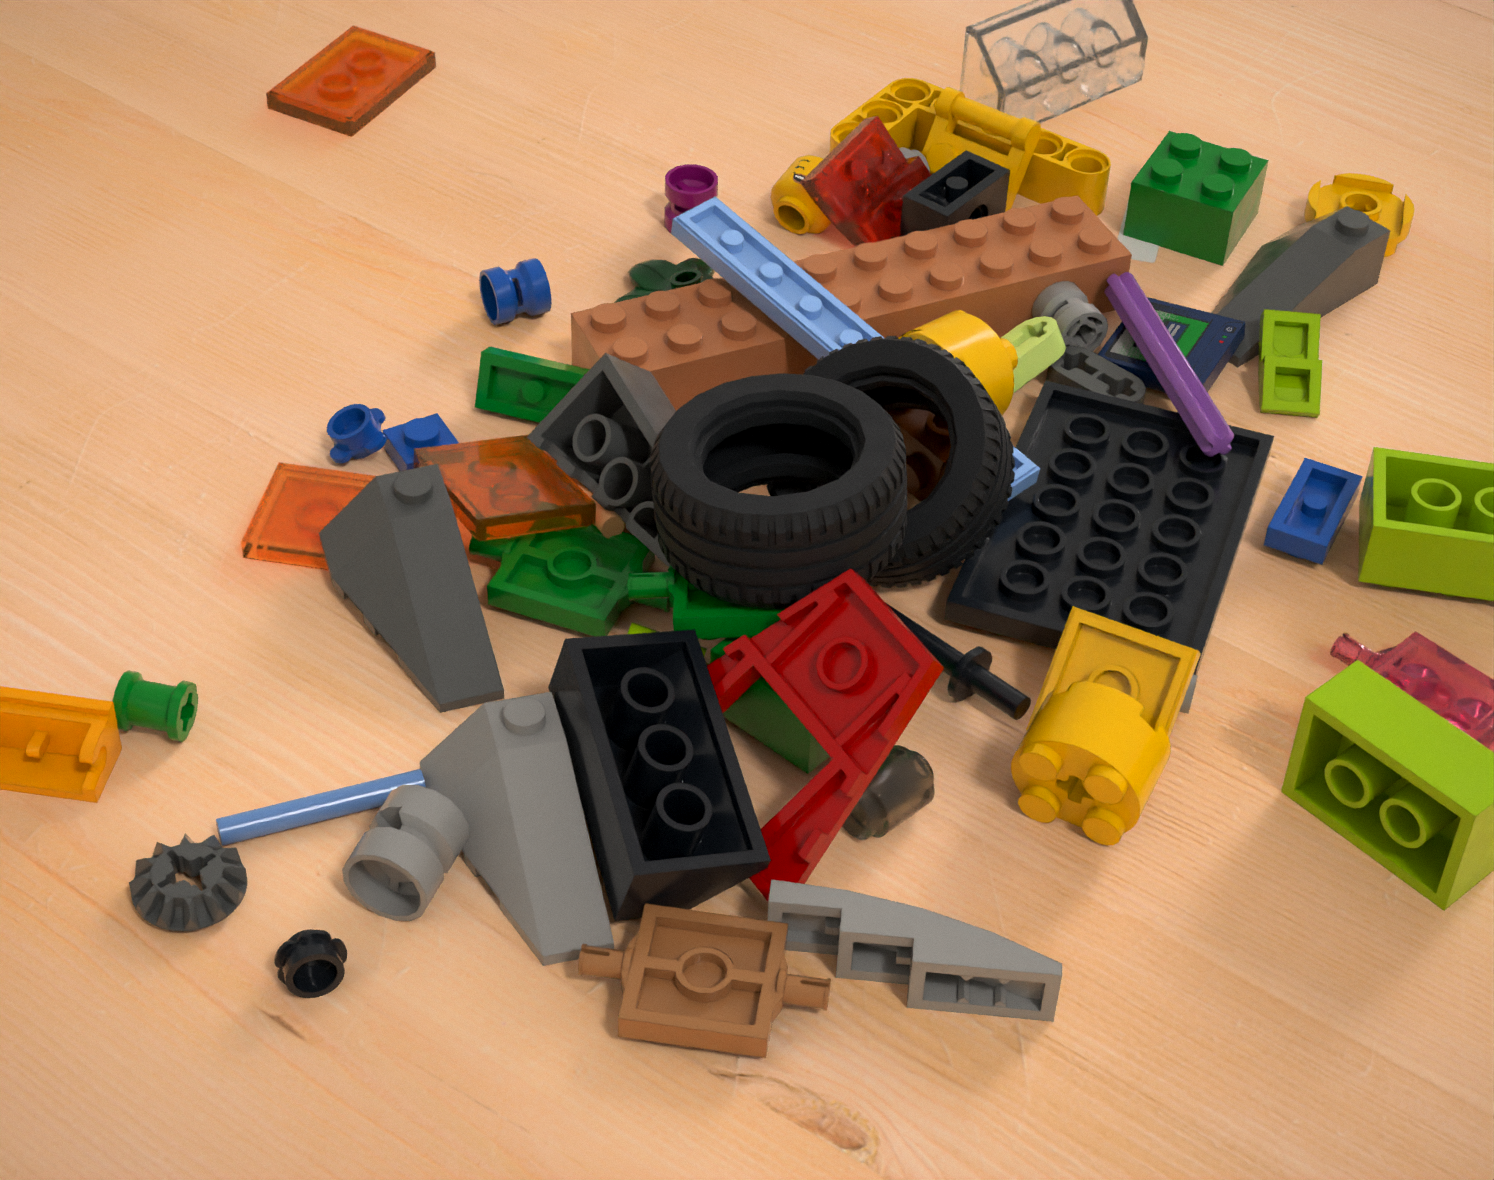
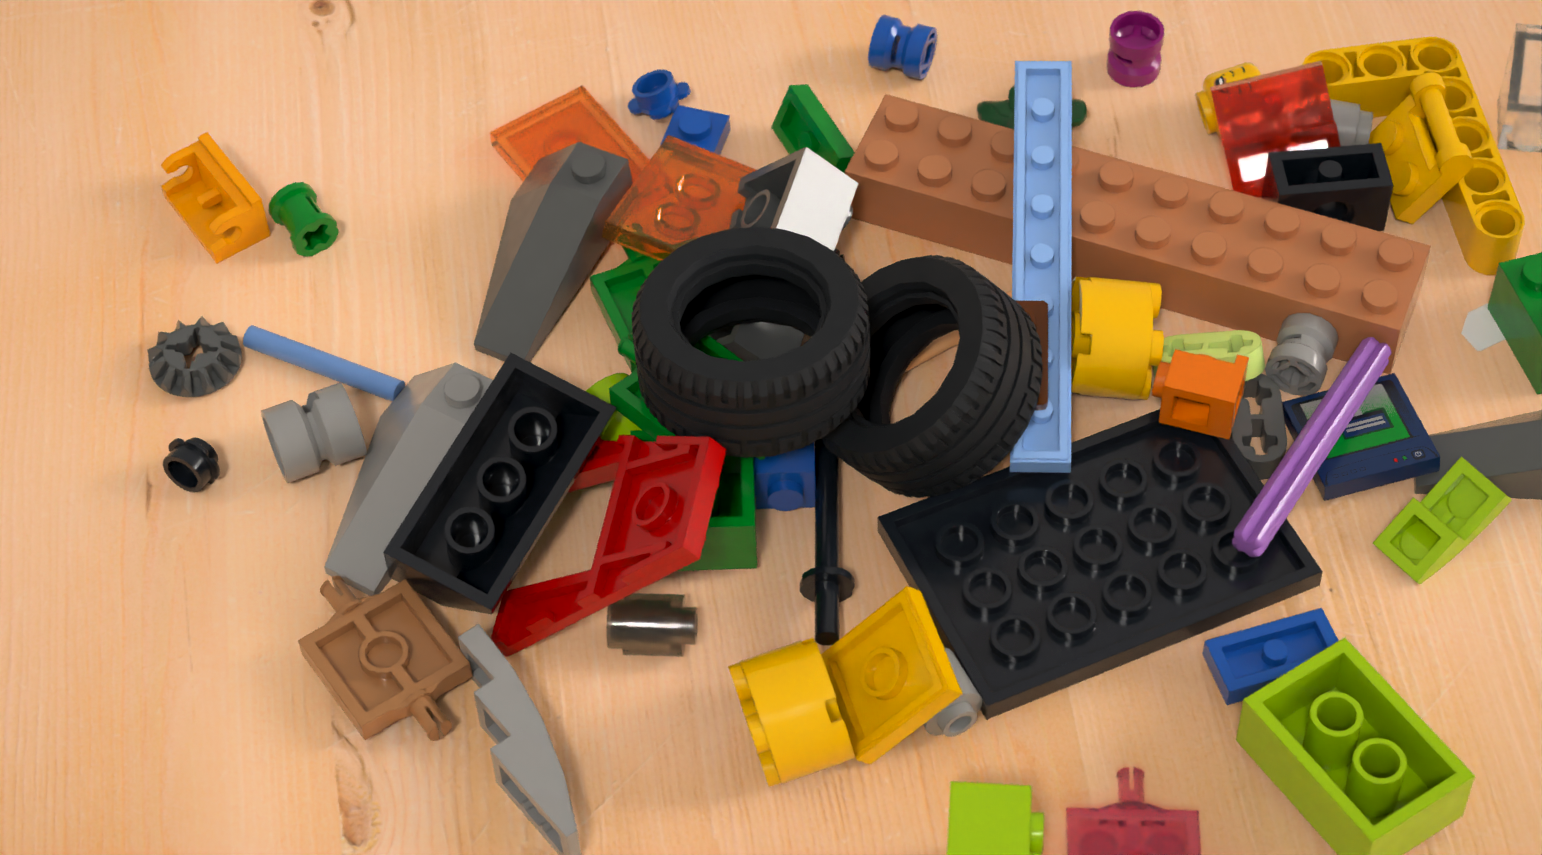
camera: 50 degrees right, 10 degrees up
none -> orange brick [1152,349,1249,440]

